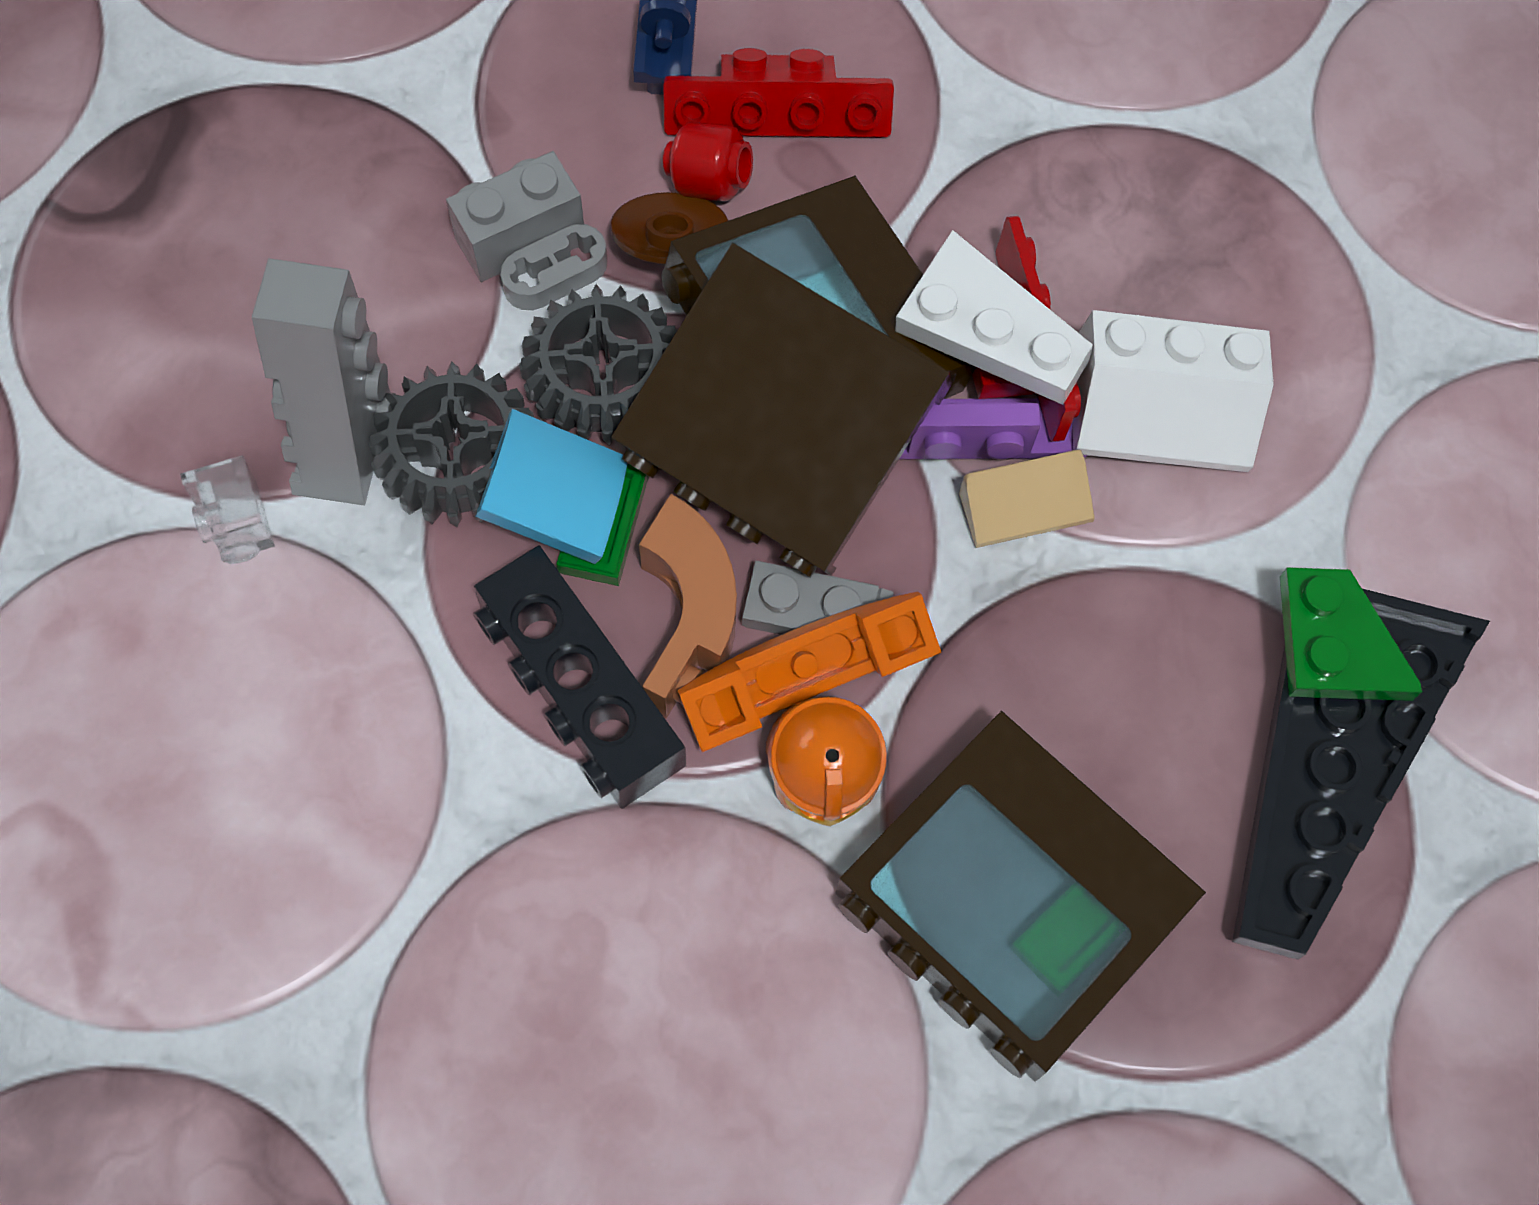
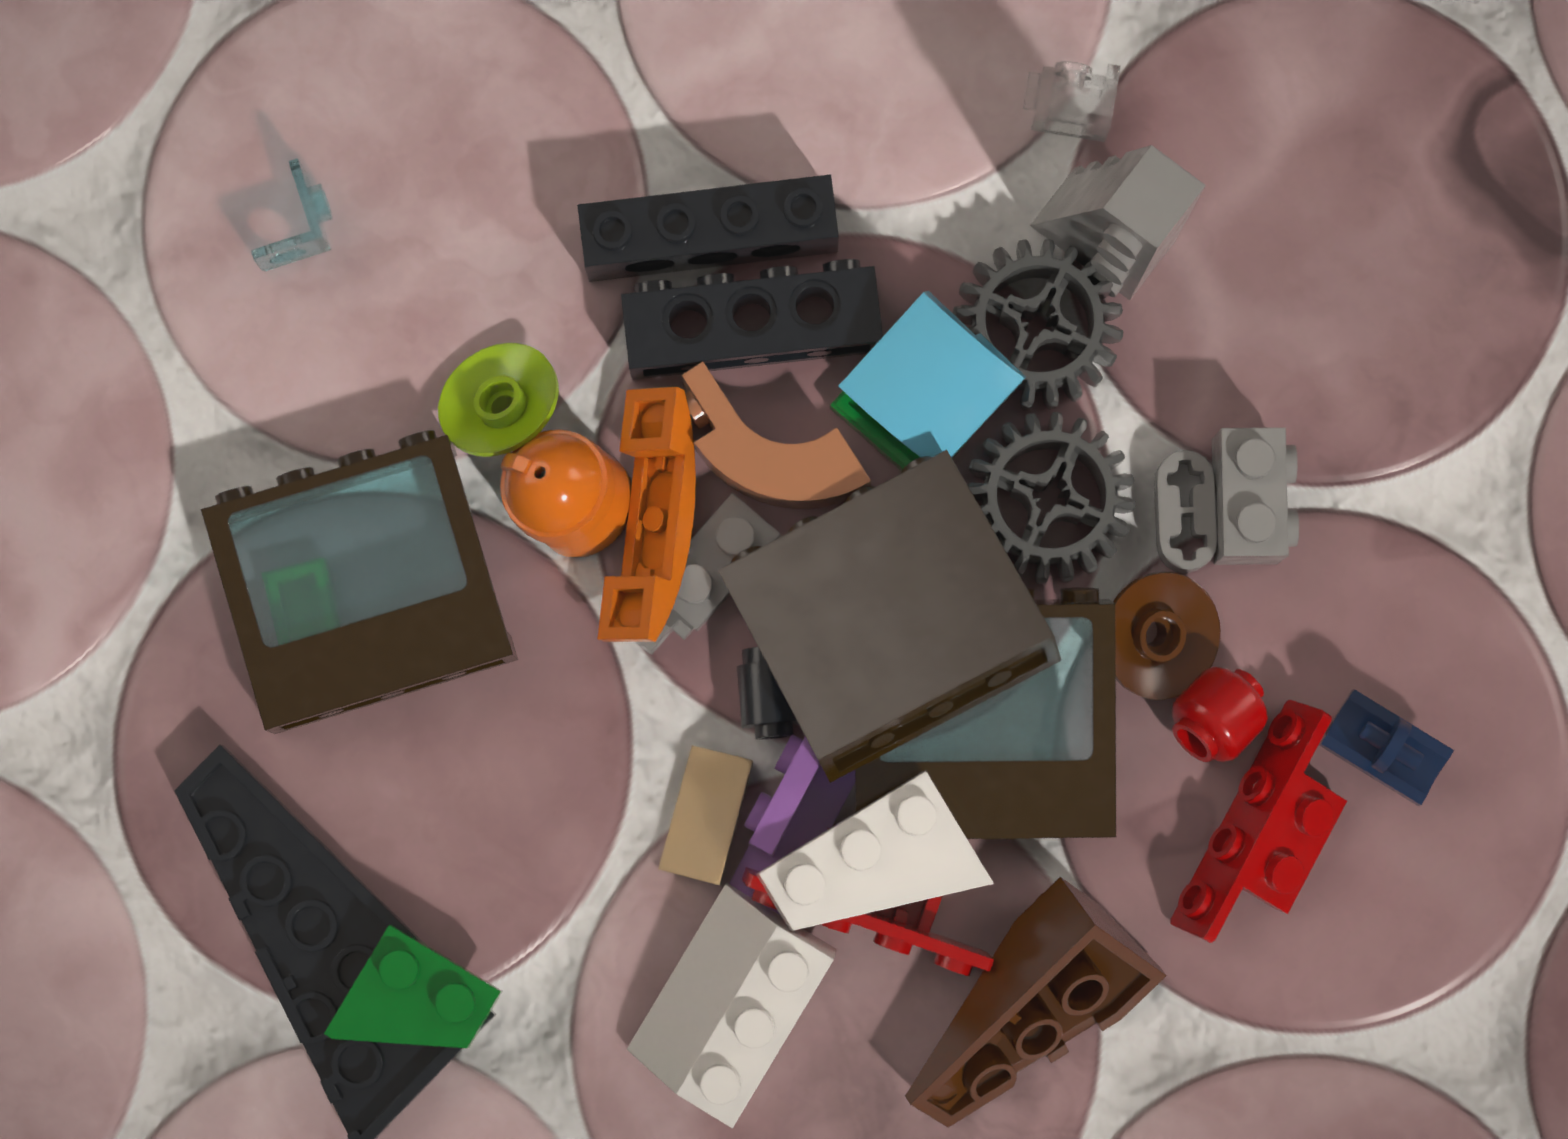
camera: 125 degrees right, 15 degrees up
none -> clear light blue bracket [251,158,333,271]
none -> lime dish [438,343,559,457]
none -> black brick [577,174,839,282]
none -> black brick [737,647,799,740]
none -> reddish brown wedge [905,877,1167,1128]

